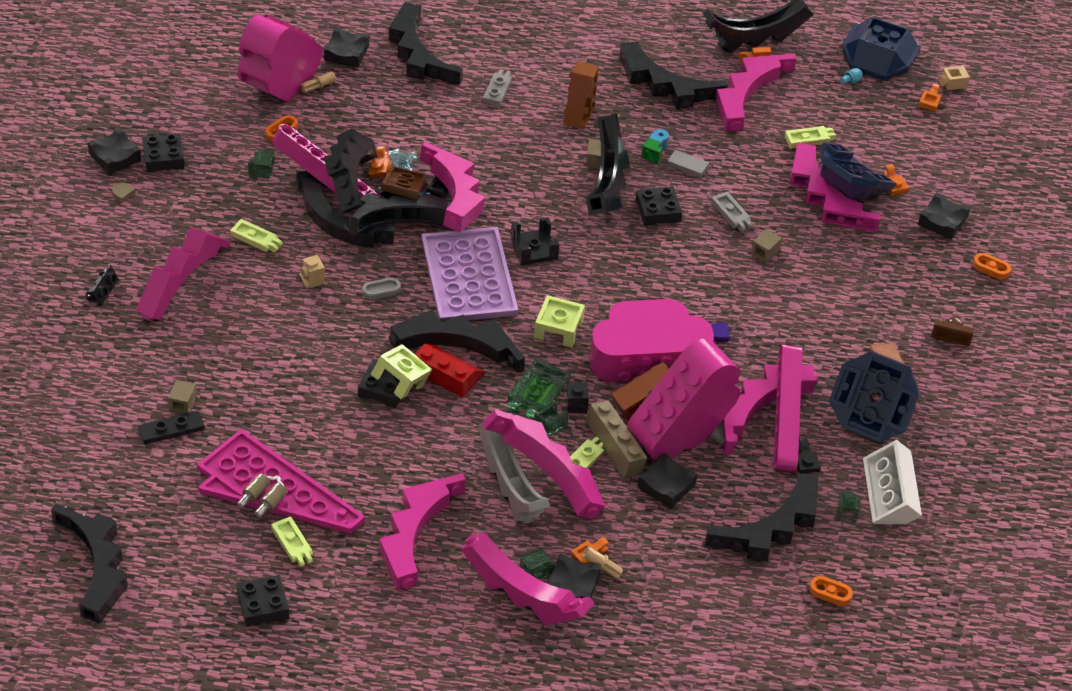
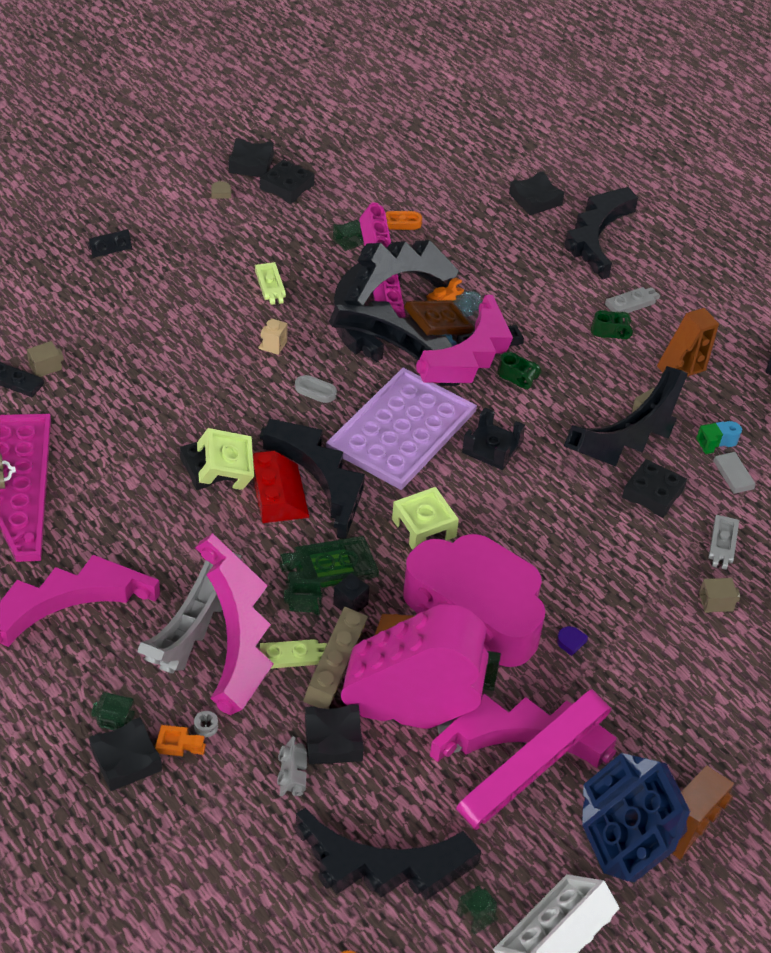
camera: 45 degrees right, 0 degrees up
dark pink arch [136,227,231,321] -> none
dark pink brick [238,15,322,102] -> none
tan axle [300,71,336,93] -> none
dark pink arch [461,533,595,626] -> none
tan axle [582,546,623,579] -> none
black plate [797,438,821,474] -> none
none -> light grey bush [194,711,218,737]
none -> light grey hinge [277,736,307,796]
none -> dark green piece [497,352,541,390]
none -> dark green piece [591,310,633,339]

